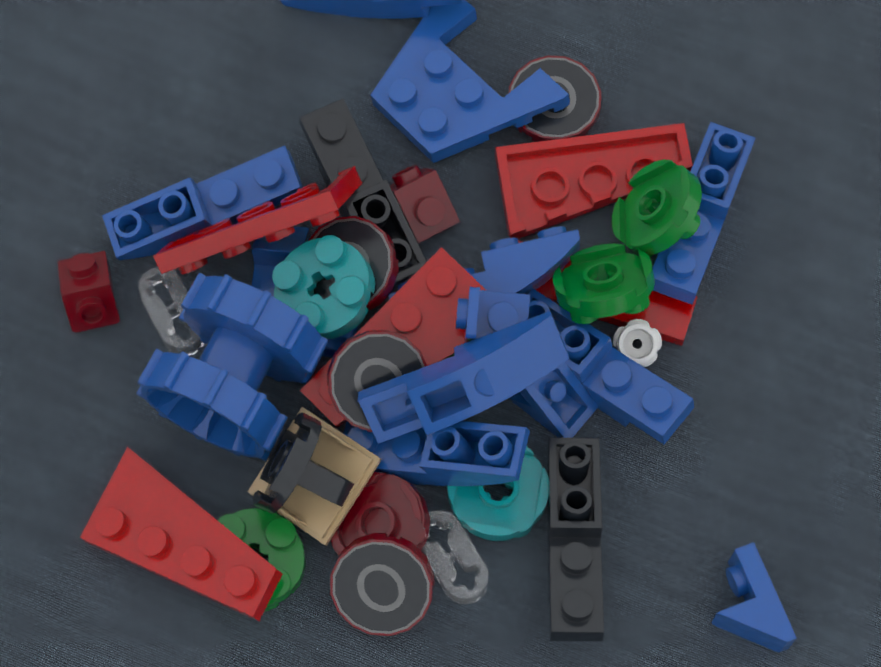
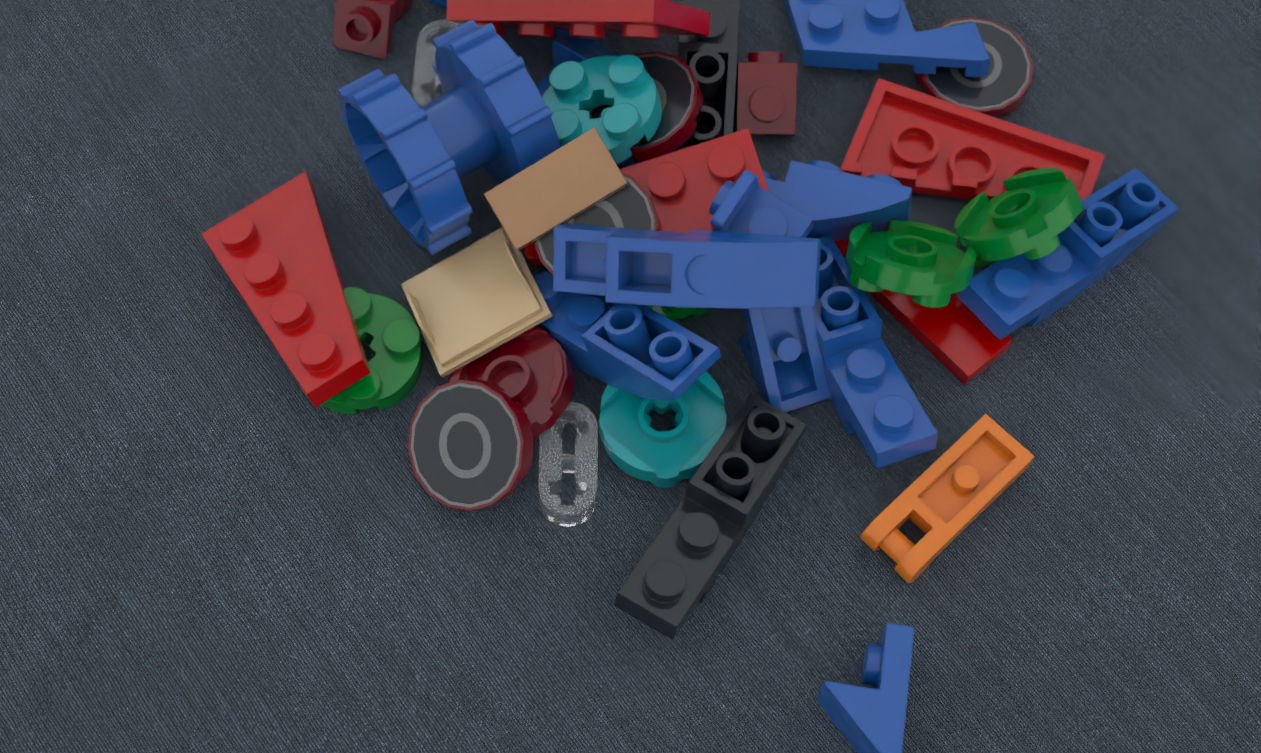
camera: 30 degrees right, 5 degrees down
black tile [253,412,354,514] -> none
white plate [613,319,662,367] -> none
none -> medium nougat tile [484,127,629,251]
none -> orange plate [860,414,1035,584]

